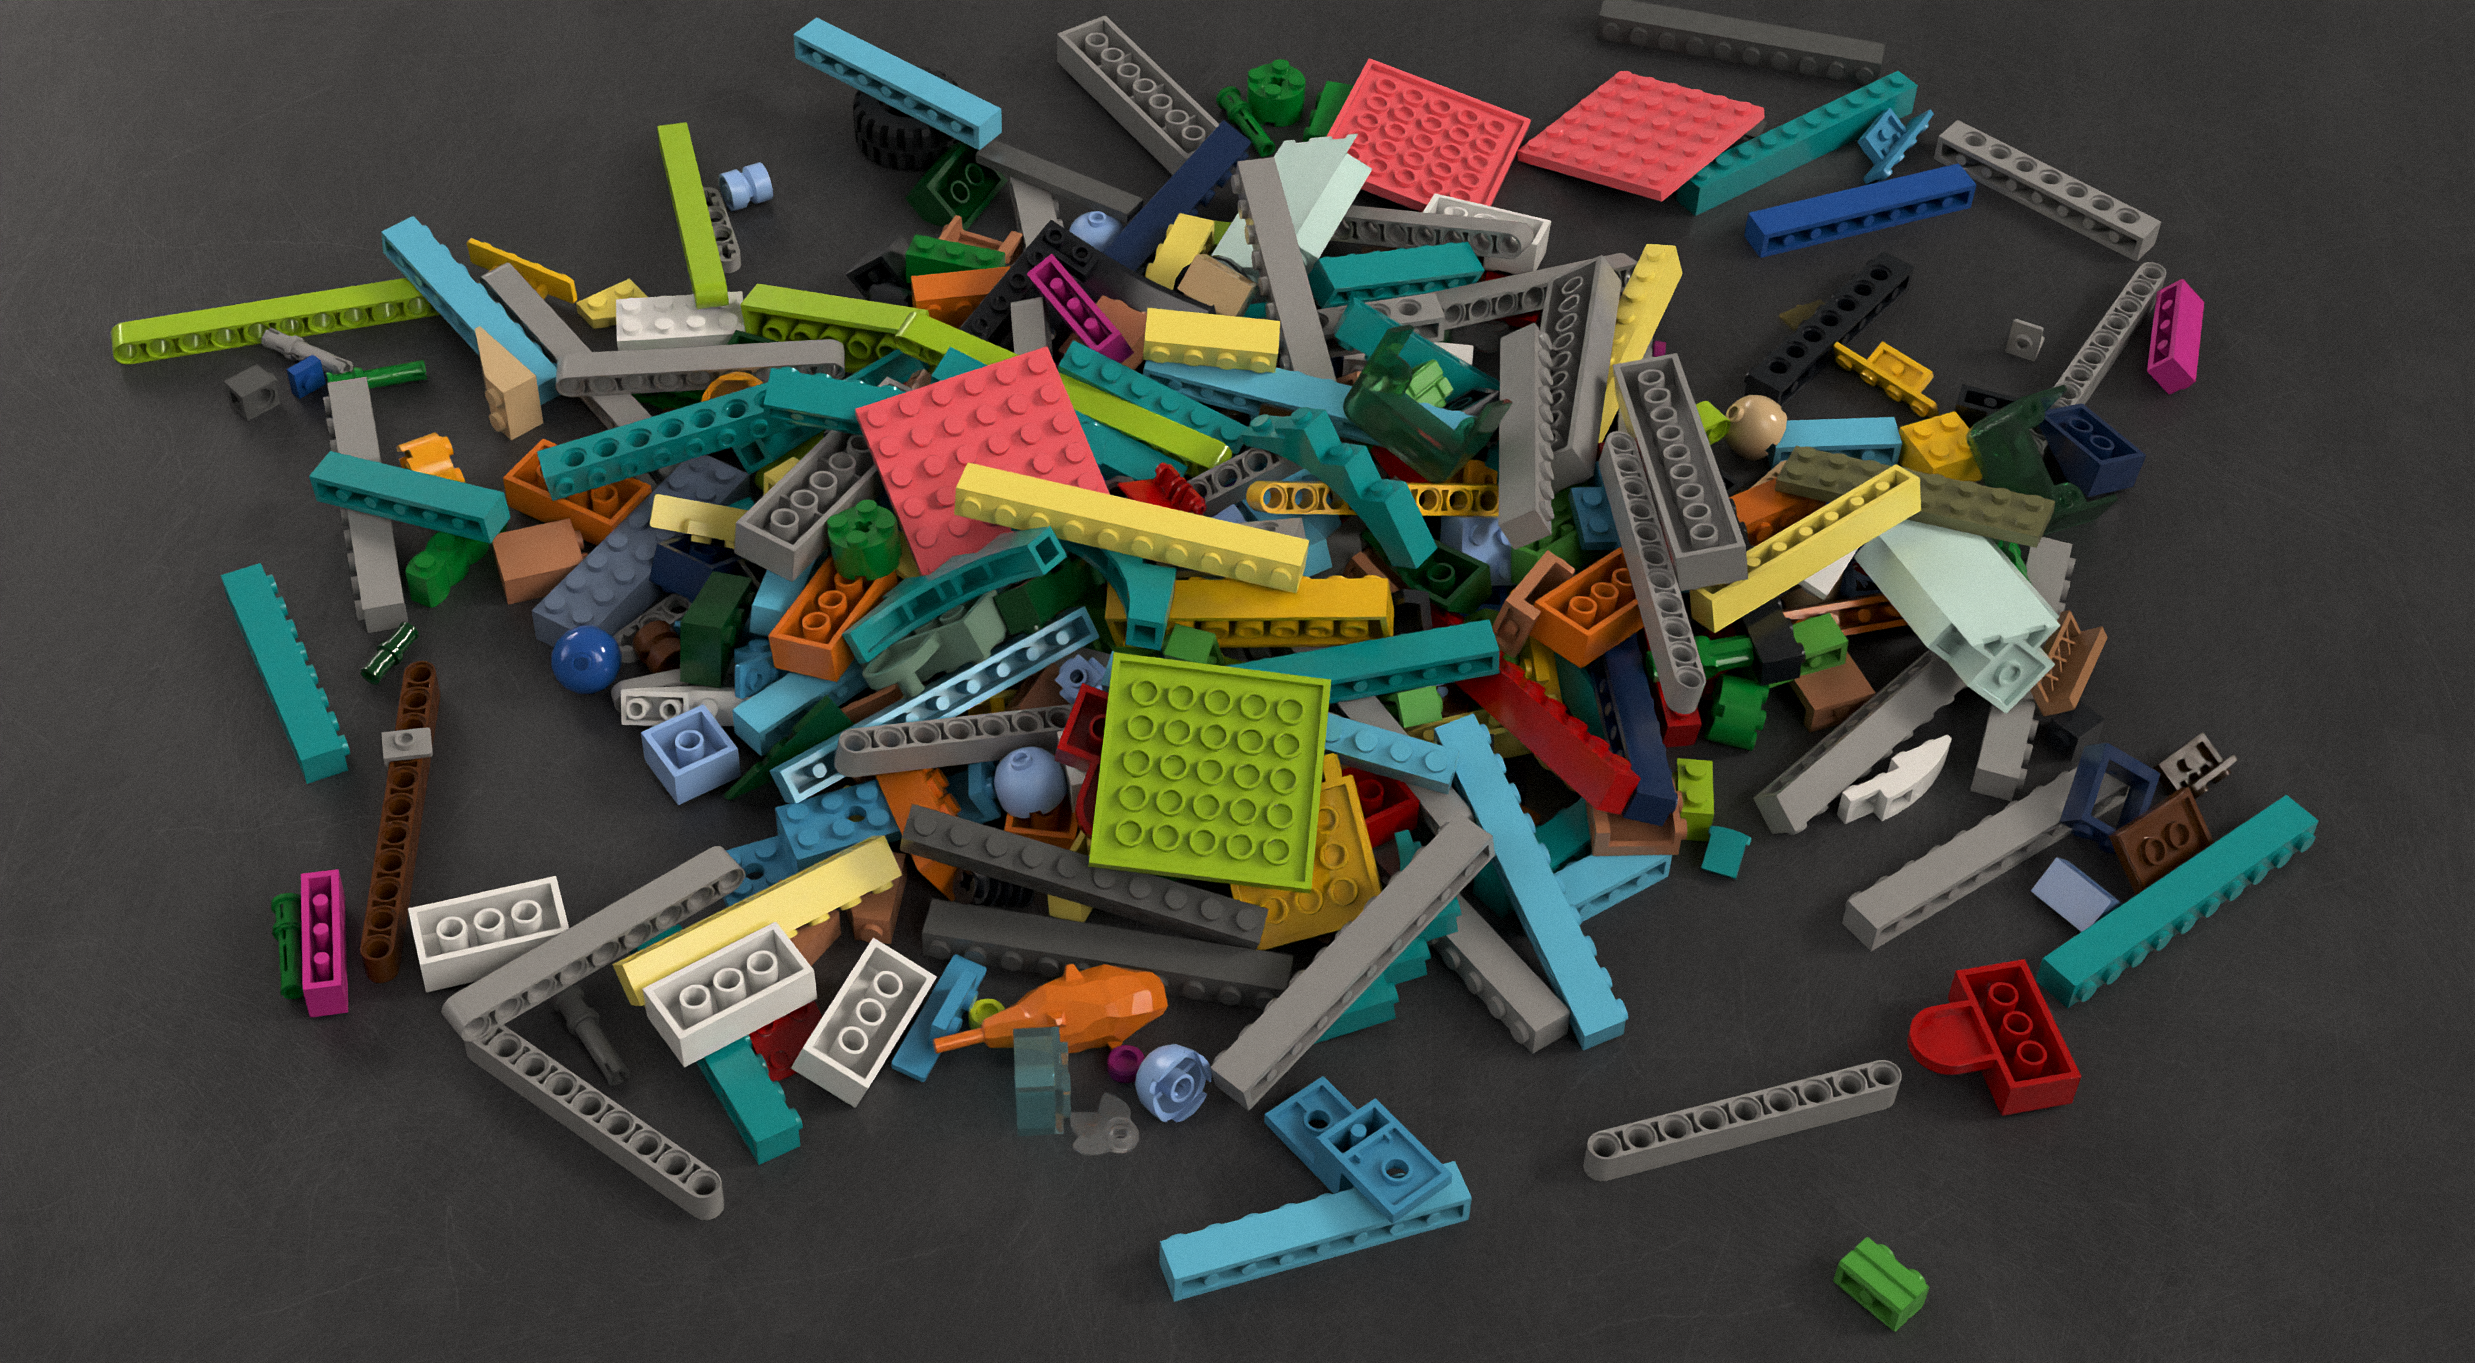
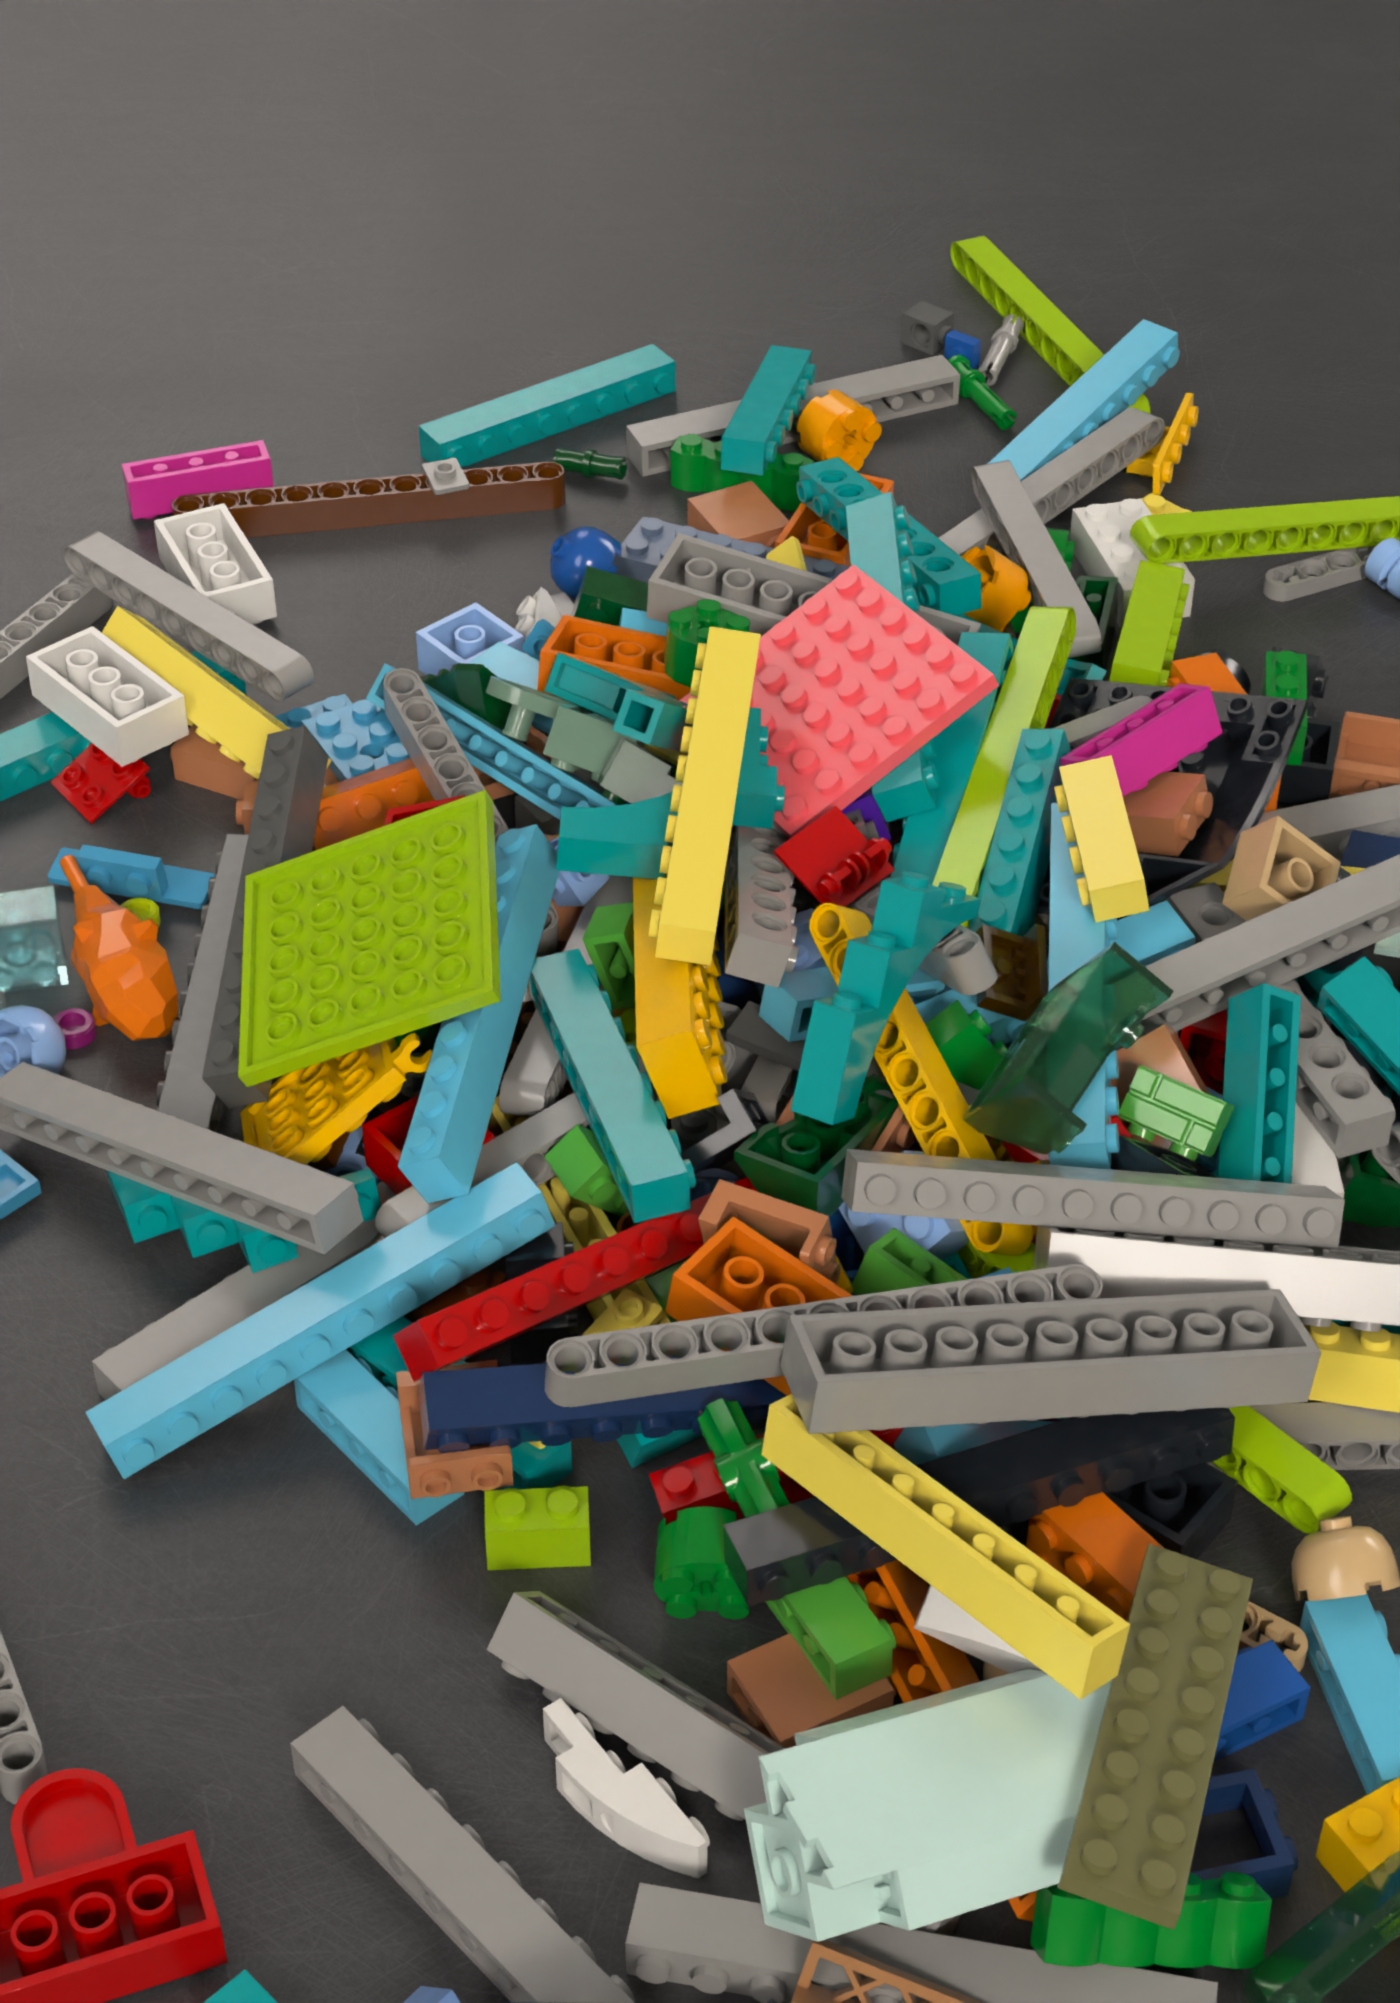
camera: 85 degrees right, 5 degrees down
tan slope [475,326,543,440] -> none
white brick [791,937,937,1108] -> none
teal tile [1701,826,1752,880] -> none

